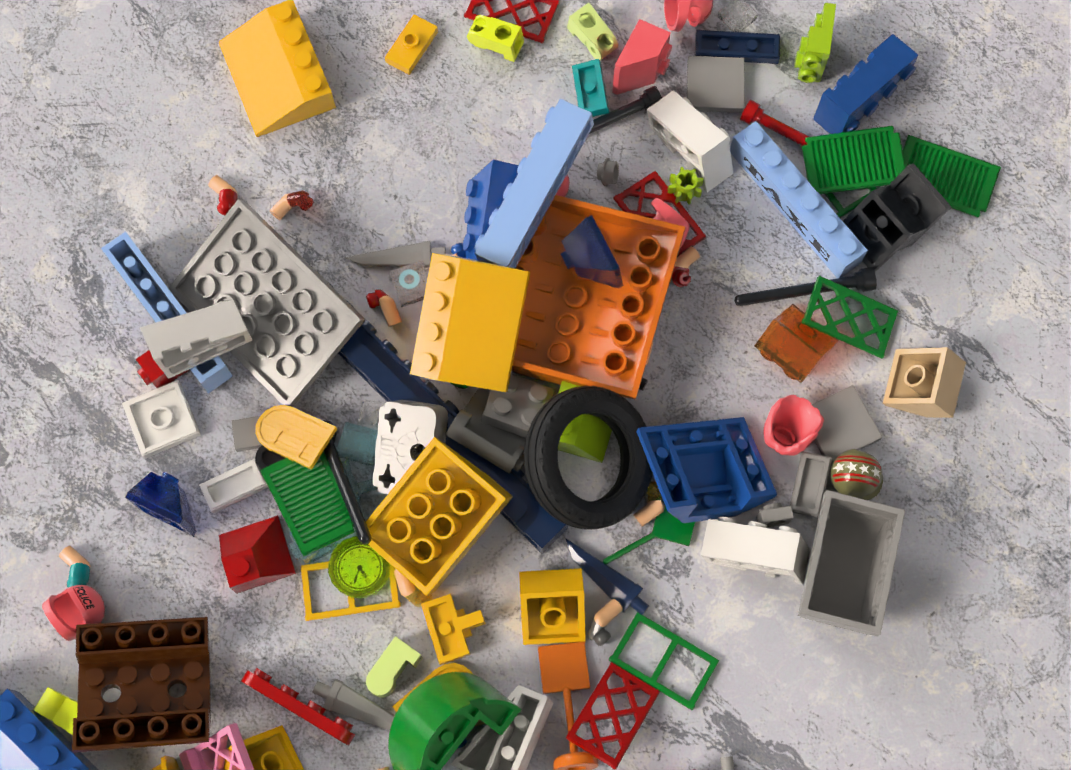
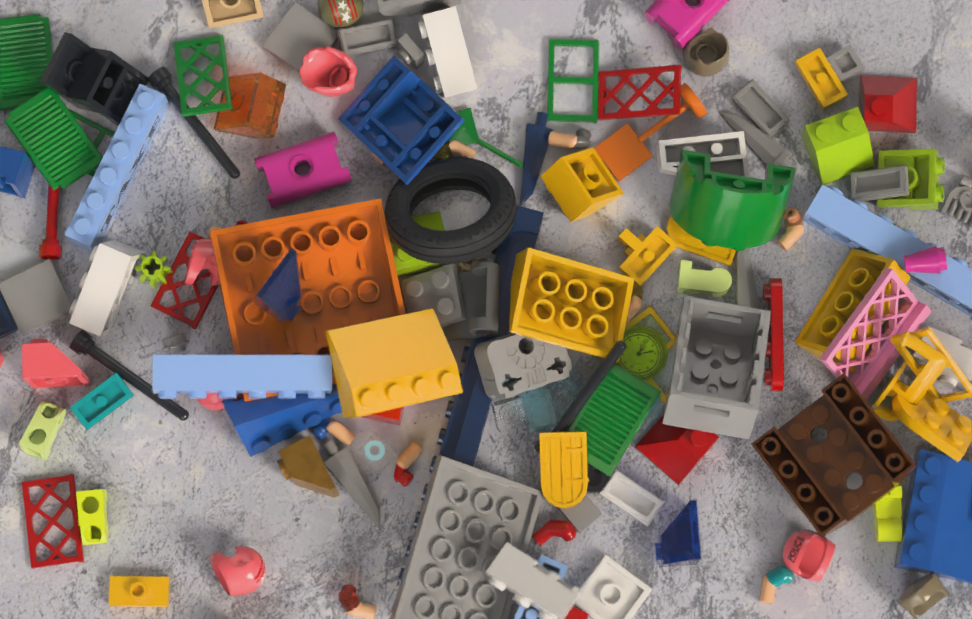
camera: 120 degrees left, 5 degrees up
none -> coral helmet [209,546,266,596]
none -> dark pink piece [254,131,352,209]
none -> pearl gold slope [277,435,339,498]
none -> red arm [531,520,576,547]
none -> light grey container [662,296,771,440]

